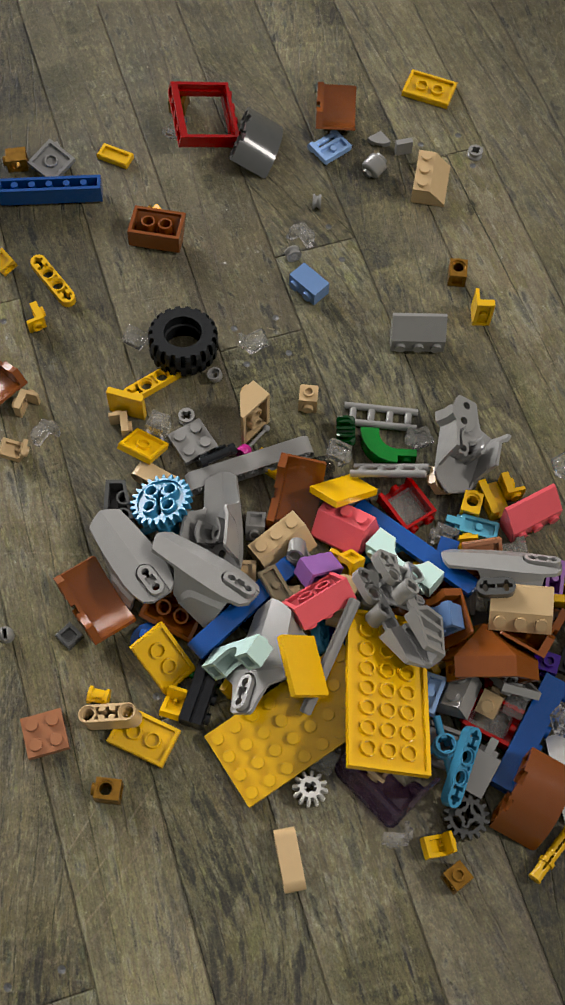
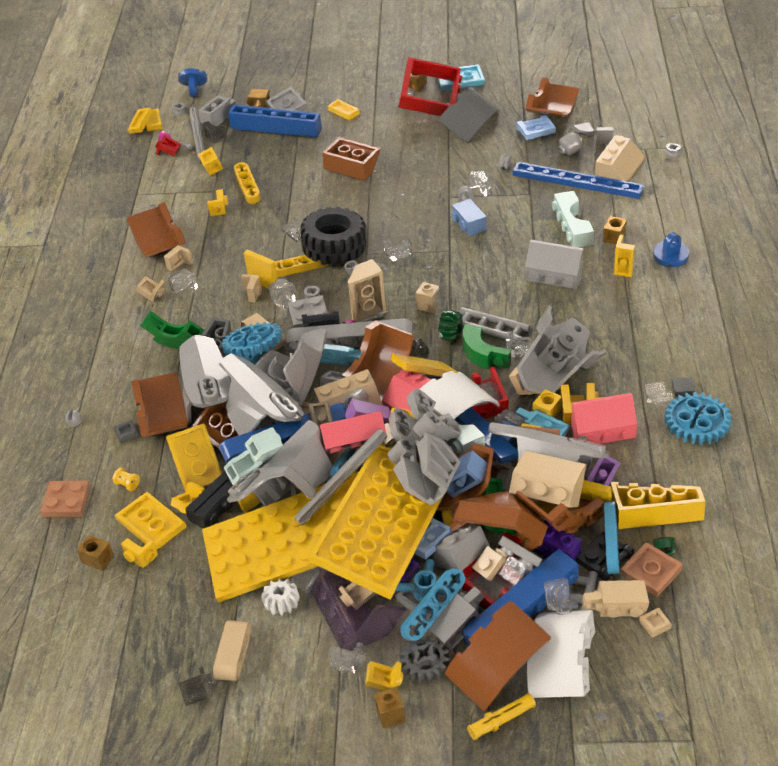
camera: 25 degrees right, 20 degrees down
tan beam [78,702,142,730] -> none
yellow tile [117,428,169,465] -> none
yellow tile [277,634,329,698] -> none
clear bracket [326,438,352,468] -> none
light grey bar [350,463,430,478] -> none
yellow tile [401,69,458,109] -> none
dark grey beam [476,577,516,599] -> none
none -> yellow bracket [121,538,158,568]
none -> green arch [140,311,204,349]
none -> clear smoke bracket [178,667,214,706]
none -> medium azure hinge [320,344,362,366]
none -> white panel [420,371,500,419]
none -> medium azure tile [437,65,485,91]
none -> blue tile [512,162,644,199]
none -> light aqua arch [552,191,594,248]
none -> blue tile [653,232,689,267]

